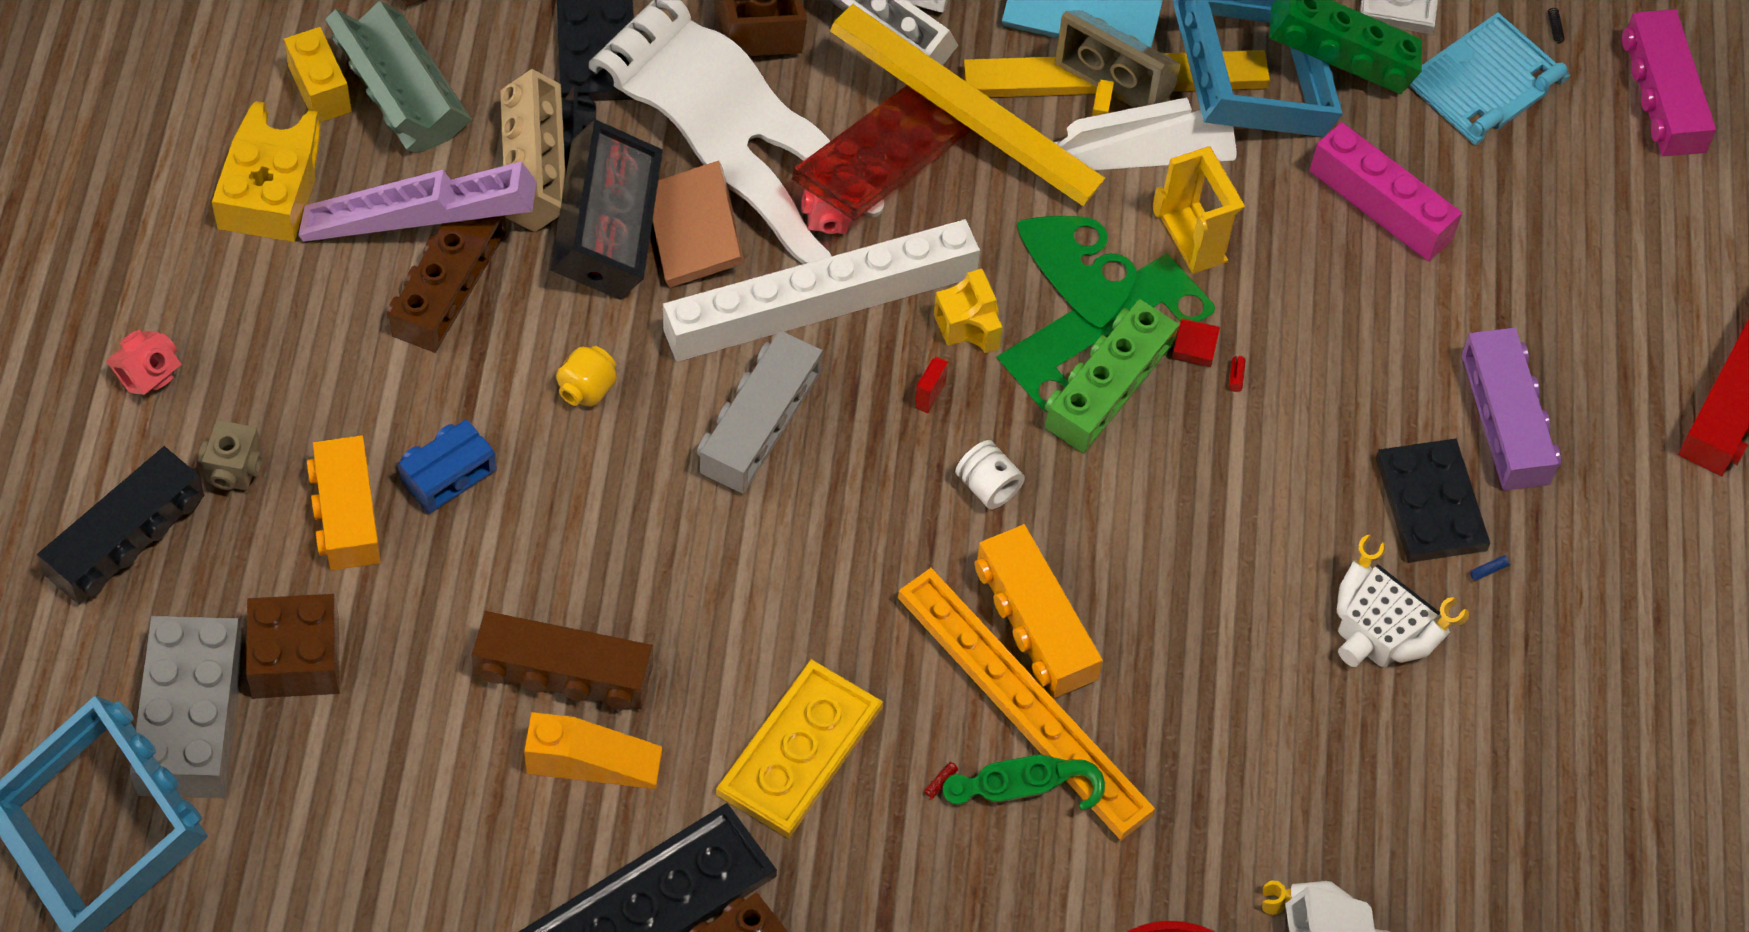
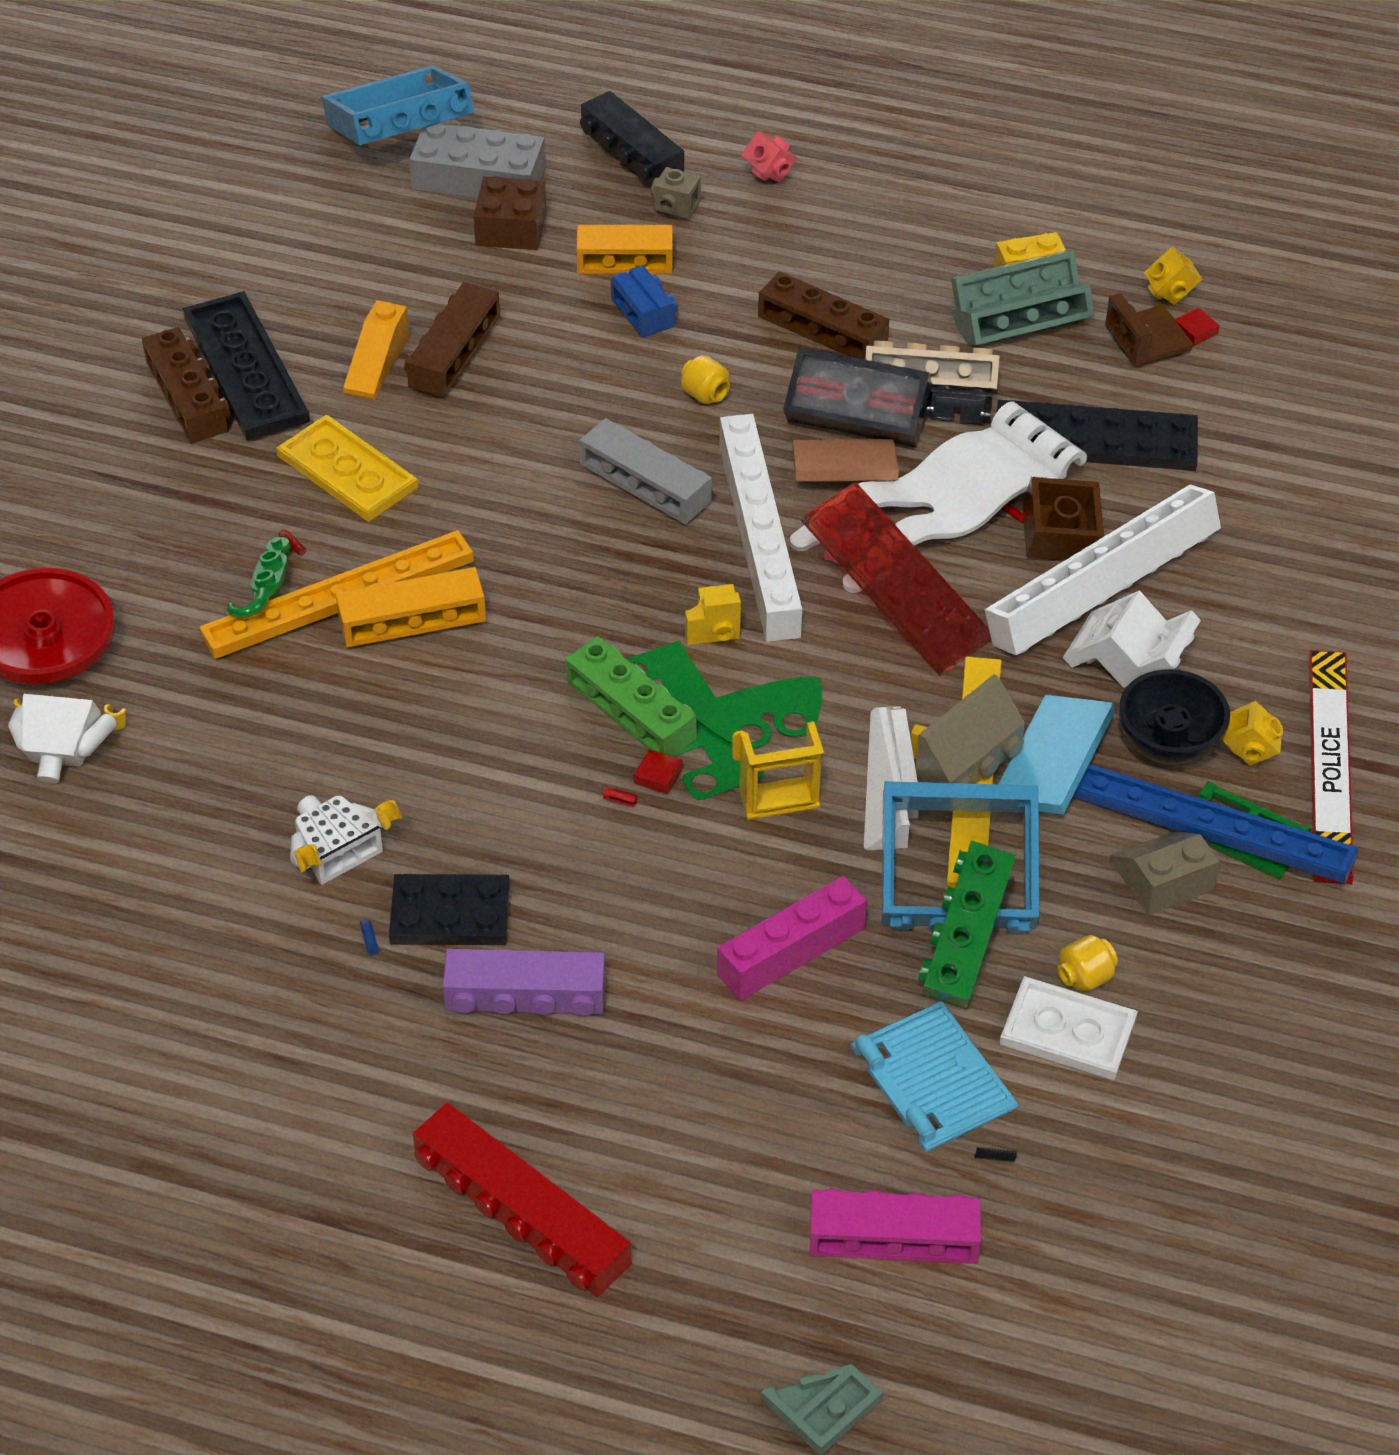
camera: 105 degrees right, 10 degrees down
yellow brick [212,101,321,242] -> none
lavender slope [298,161,537,242] -> none
yellow tile [830,4,1105,207] -> none
red tile [915,356,948,413] -> none
white piece [955,440,1025,510] -> none

